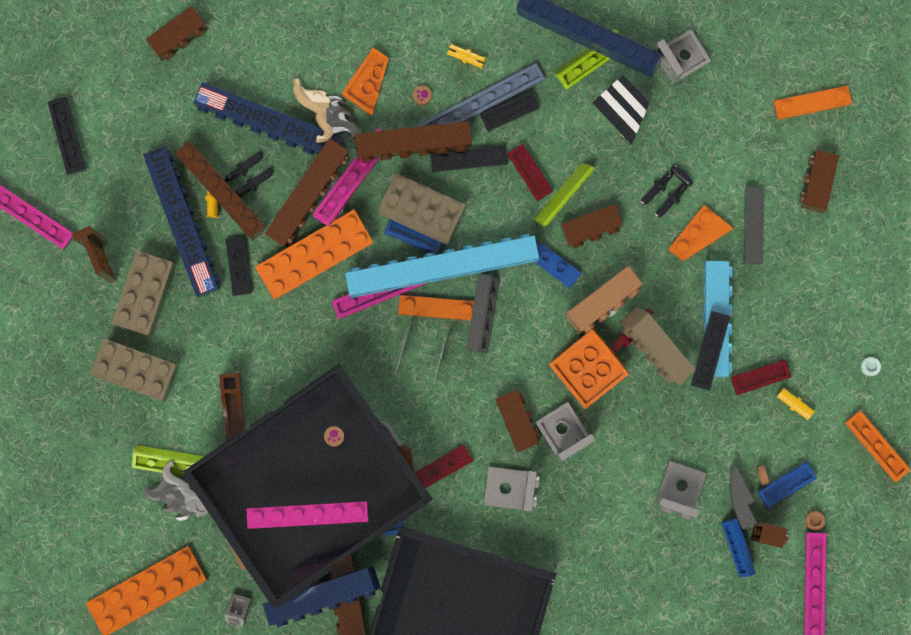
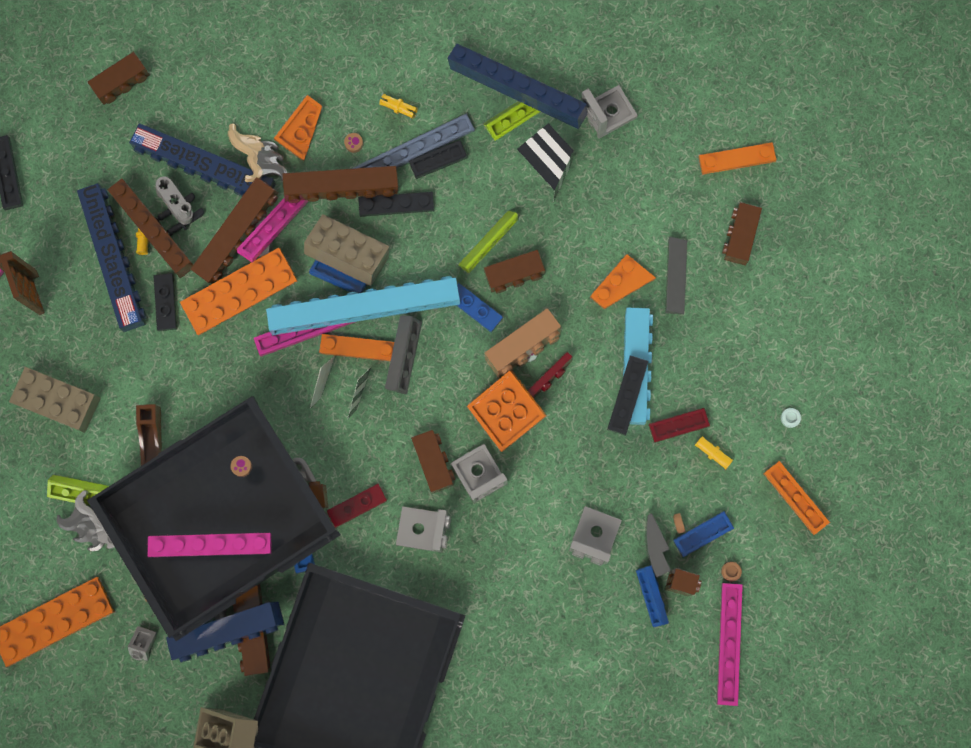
camera: 10 degrees right, 5 degrees down
dark tan brick [112,251,176,337] -> none
dark red plate [507,144,553,202] -> none
dark tan brick [619,307,696,386] -> none
black piece [640,165,693,218] -> none
none -> light grey beam [156,177,193,225]

